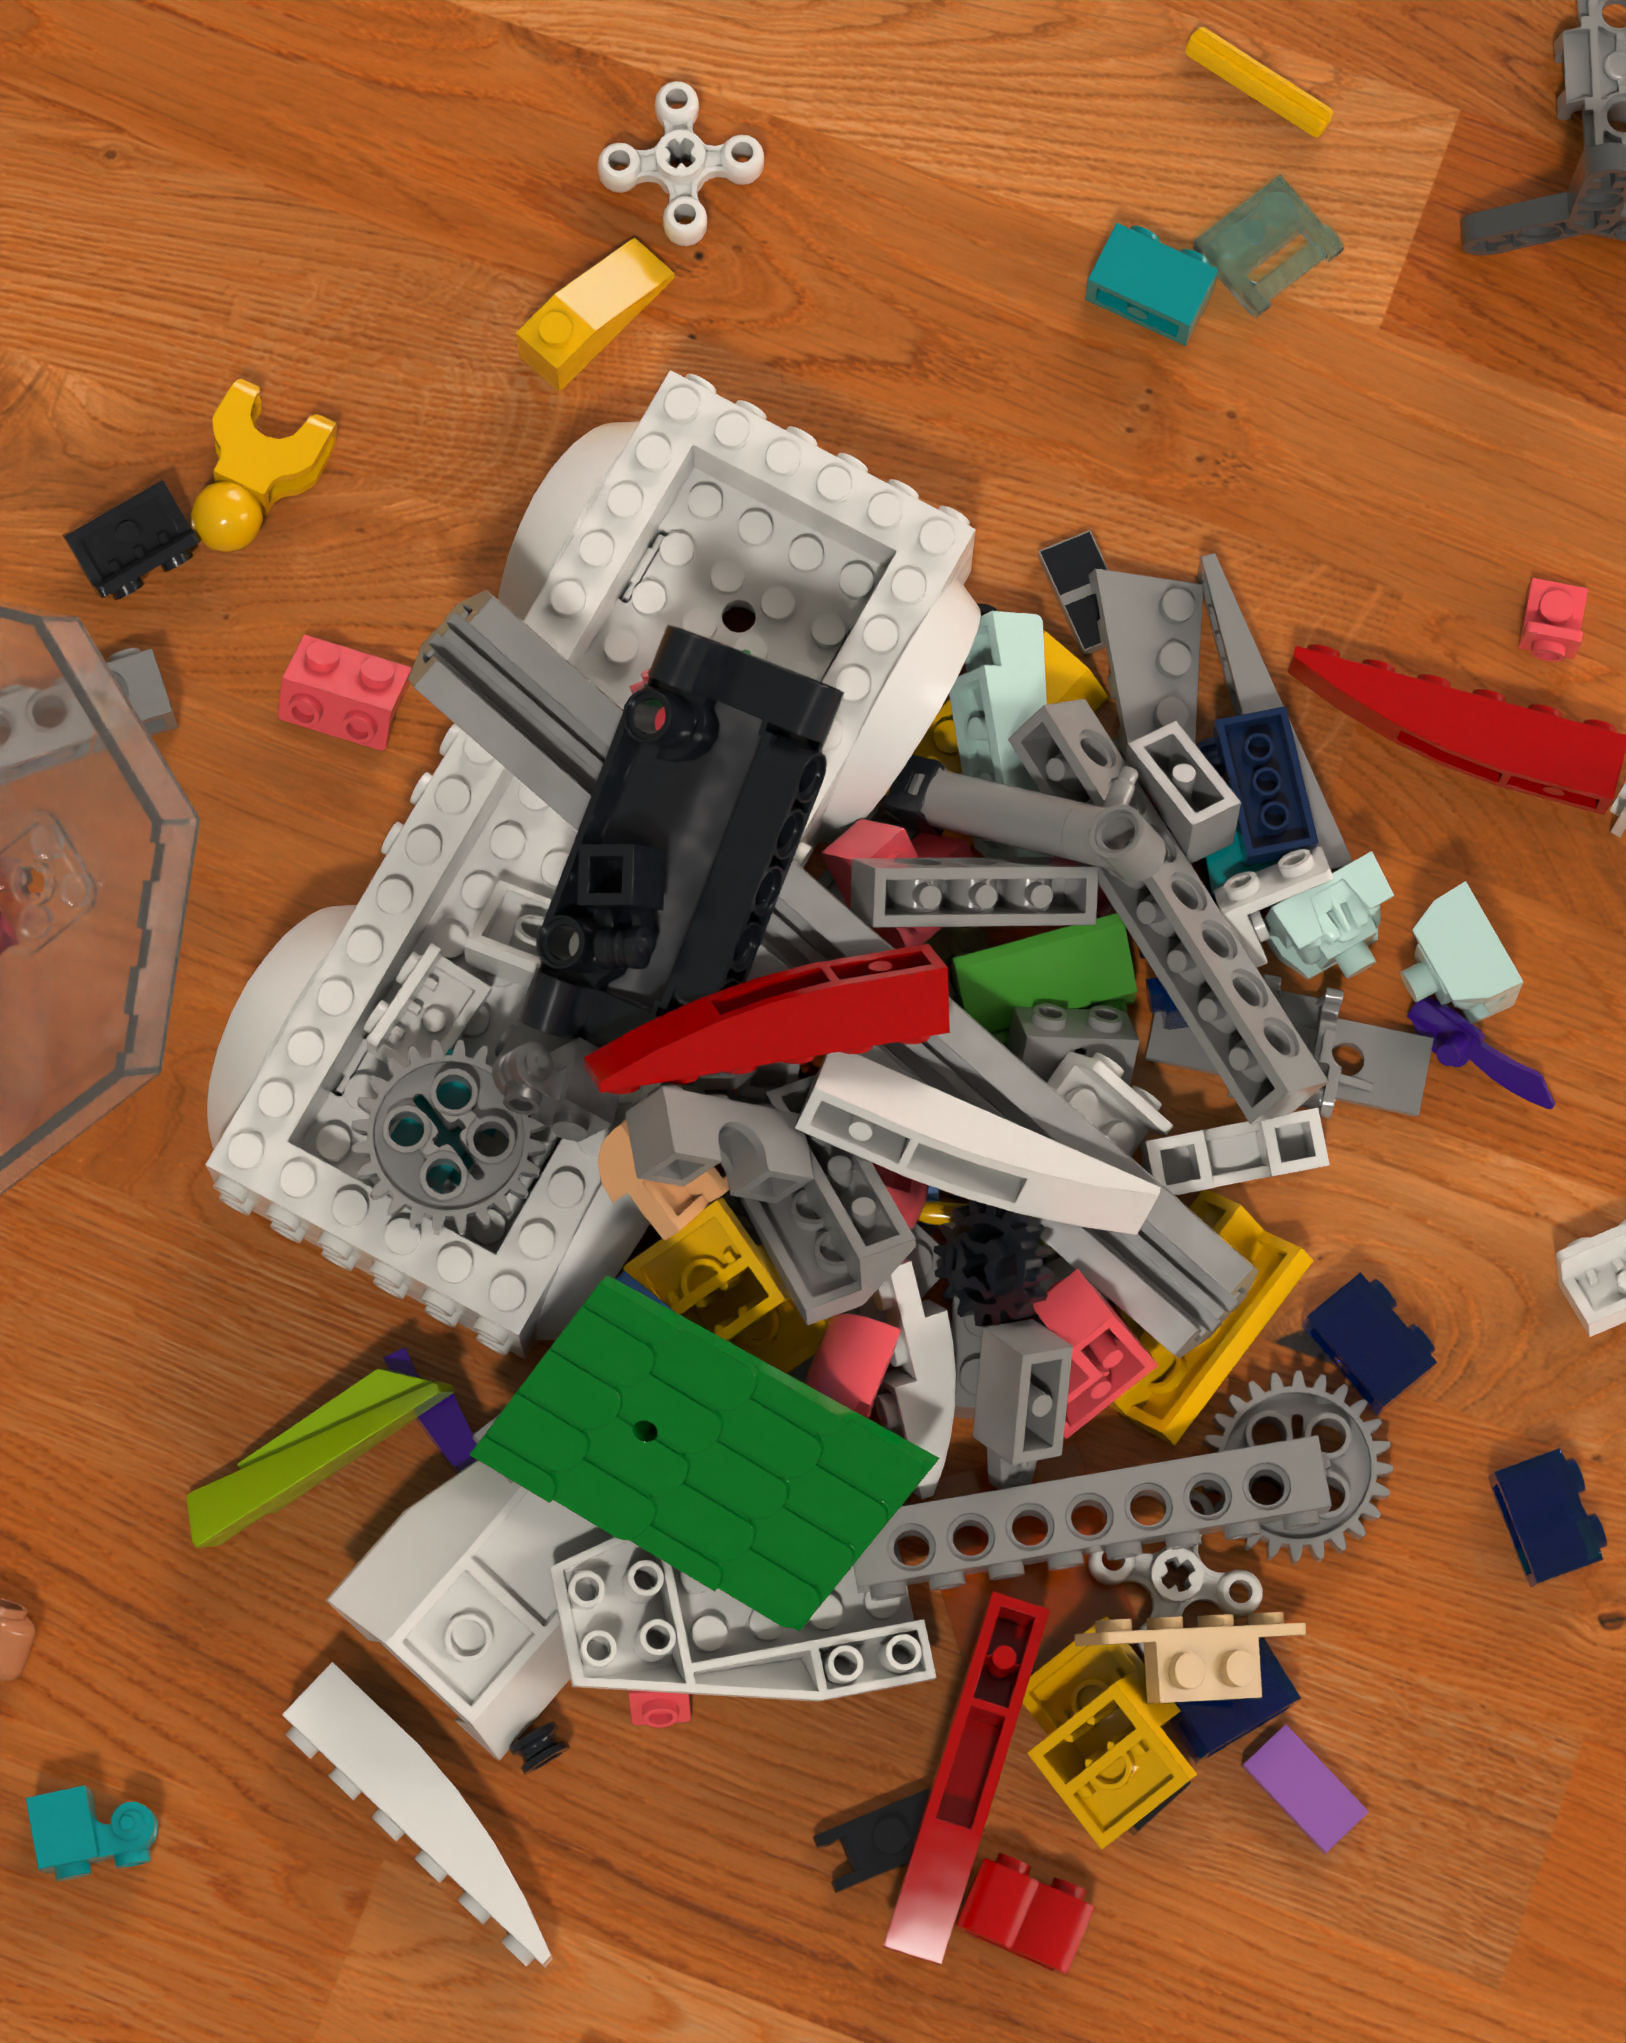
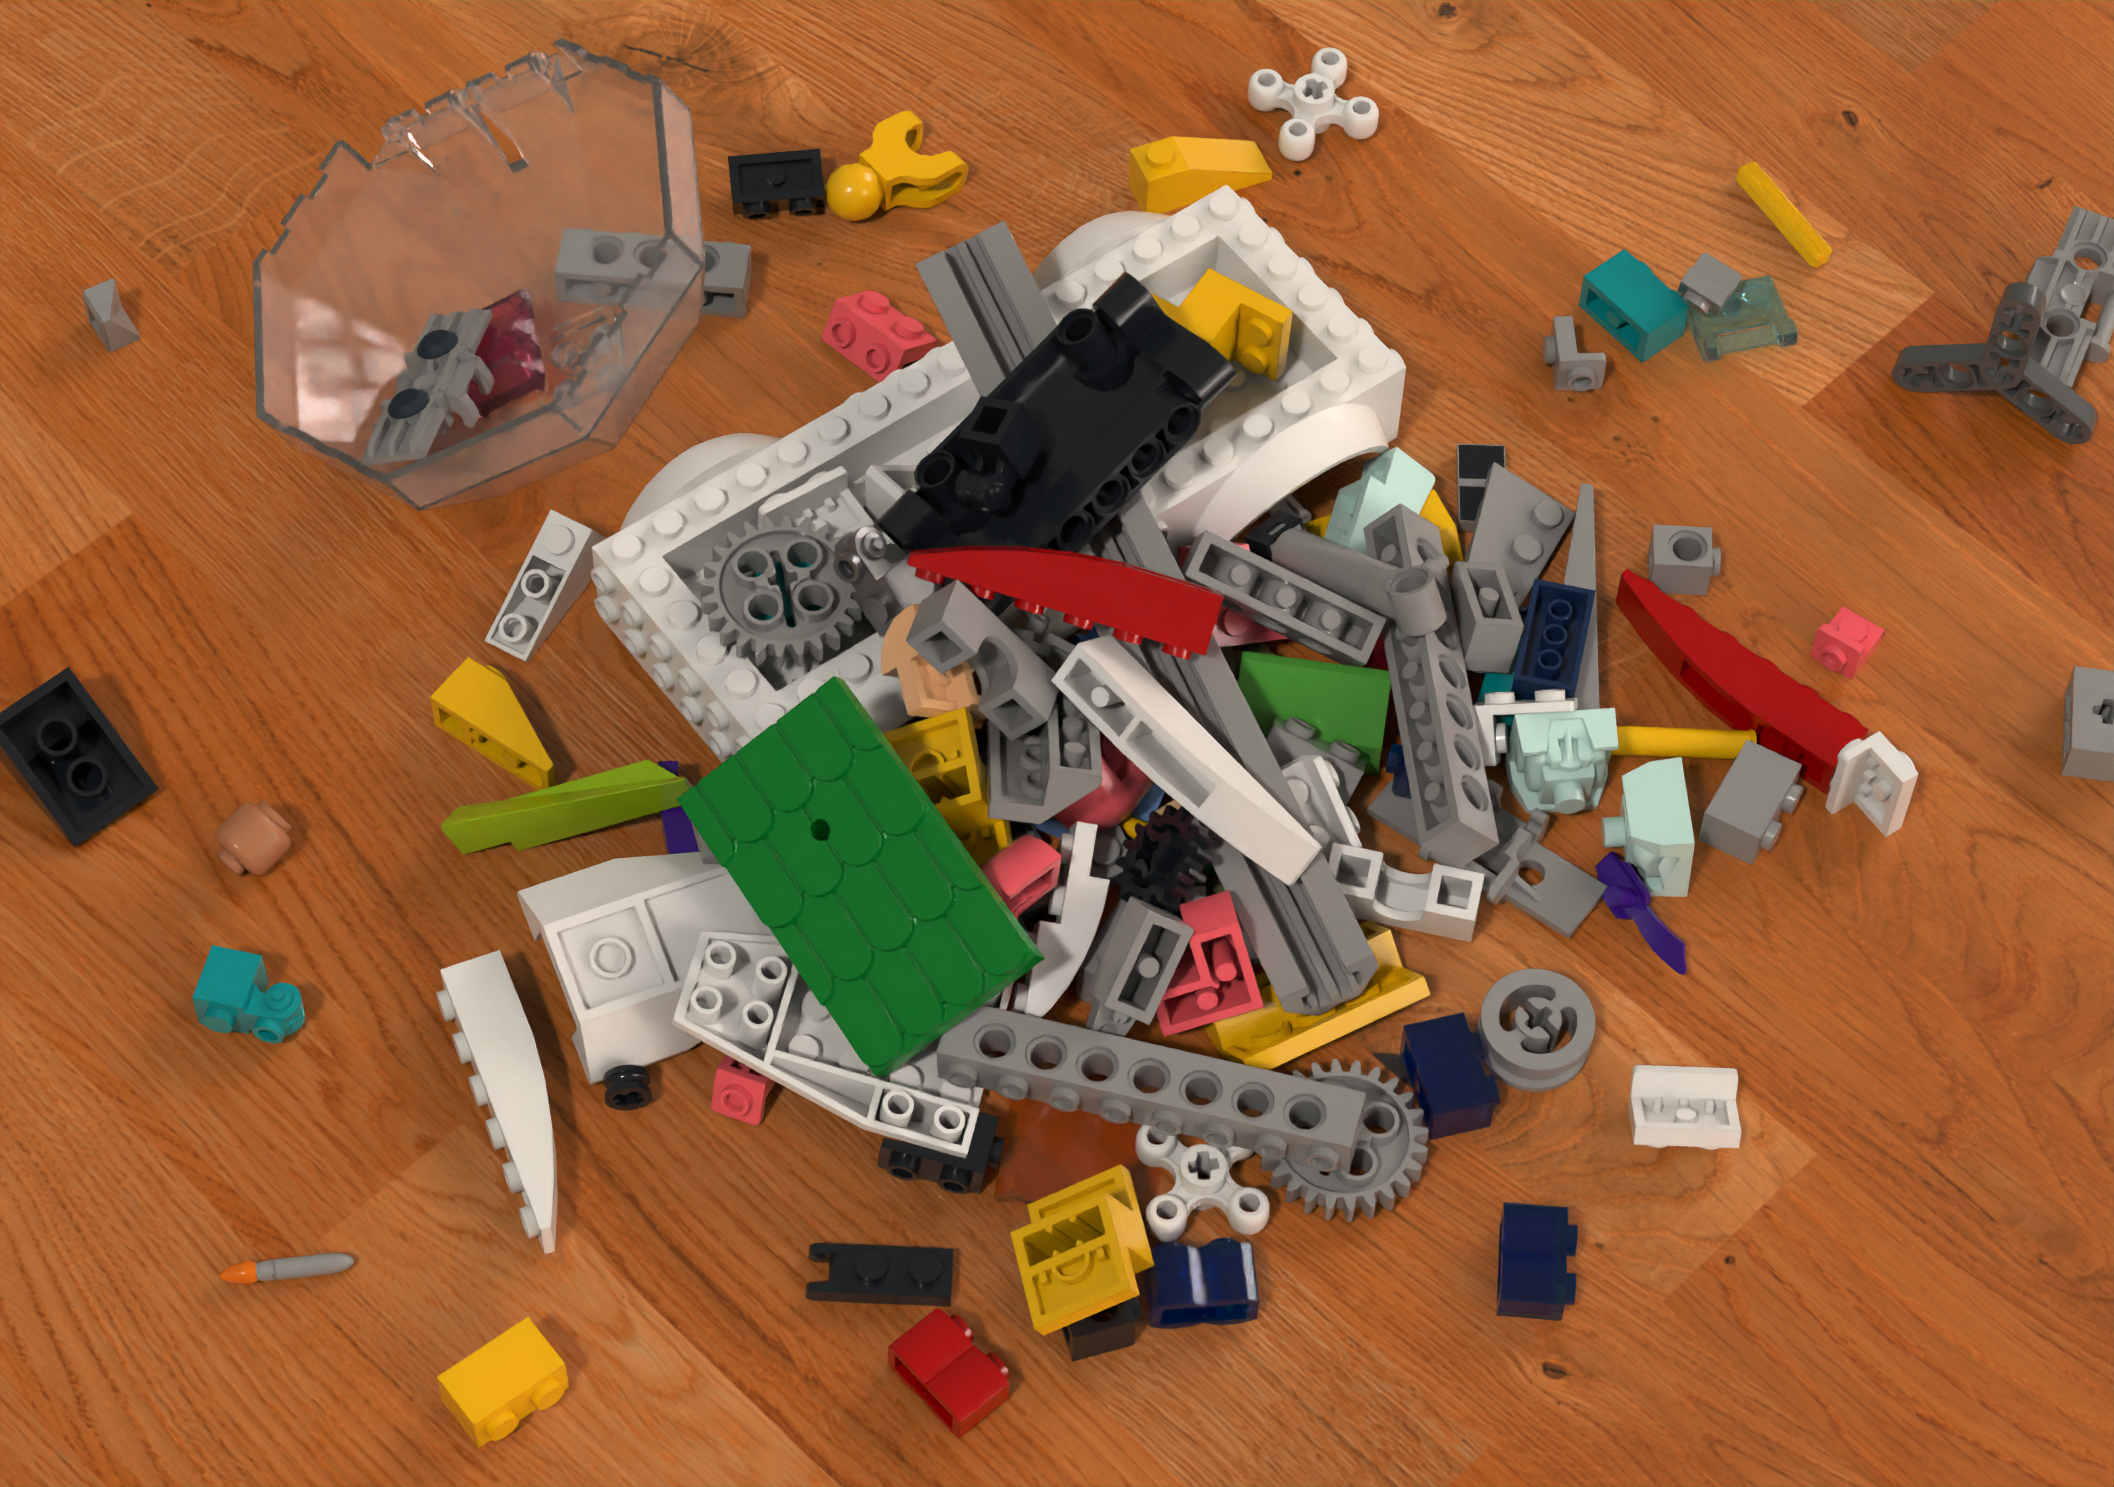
camera: 25 degrees right, 20 degrees down
red slope [883,1591,1050,1966] -> none
tan bracket [1075,1612,1306,1704] -> none
medium lavender tile [1241,1724,1369,1854] -> none
none -> yellow slope [430,657,556,790]
none -> white slope [484,509,607,663]
none -> black bracket [878,1112,1005,1194]
none -> yellow bracket [1150,268,1293,382]
none -> light grey wheel [1476,969,1596,1092]
none -> light grey bracket [1542,316,1607,392]
none -> yellow pin [1609,726,1757,760]
none -> light grey brick [1647,524,1721,595]
none -> light grey bracket [1677,253,1742,317]
none -> light grey brick [1698,739,1804,865]

